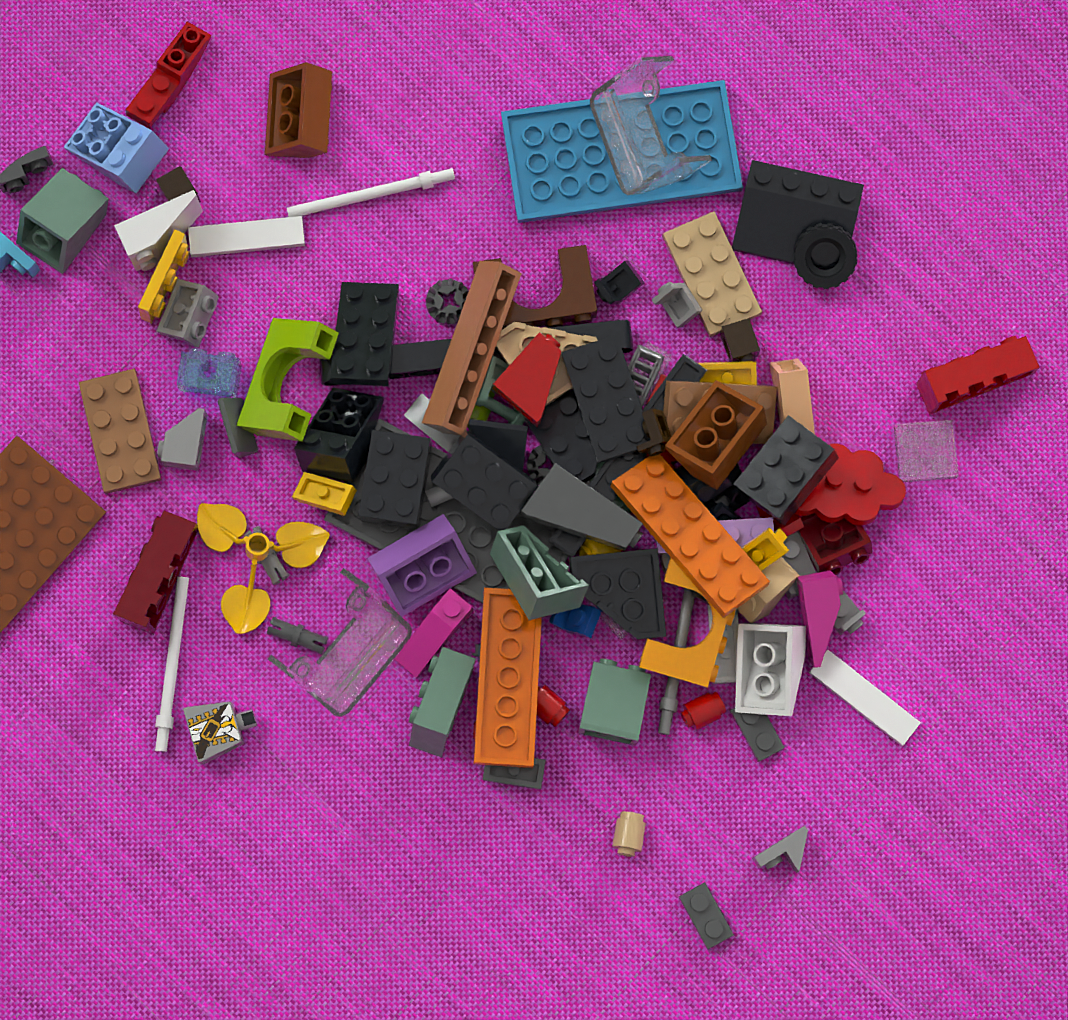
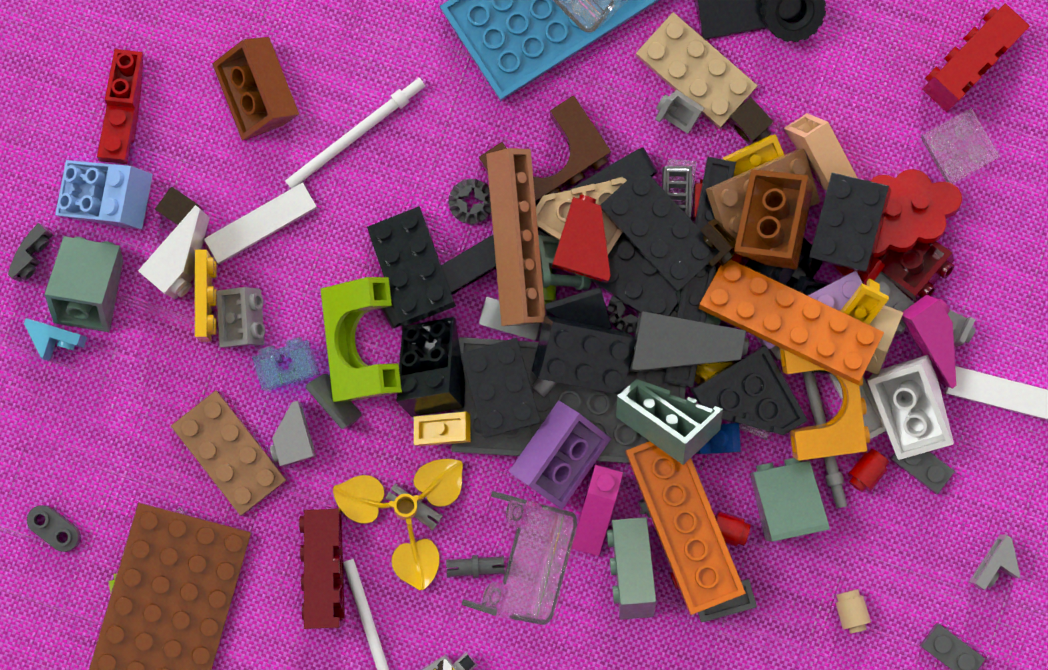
camera: 20 degrees left, 5 degrees up
black bracket [594,260,645,305] -> none

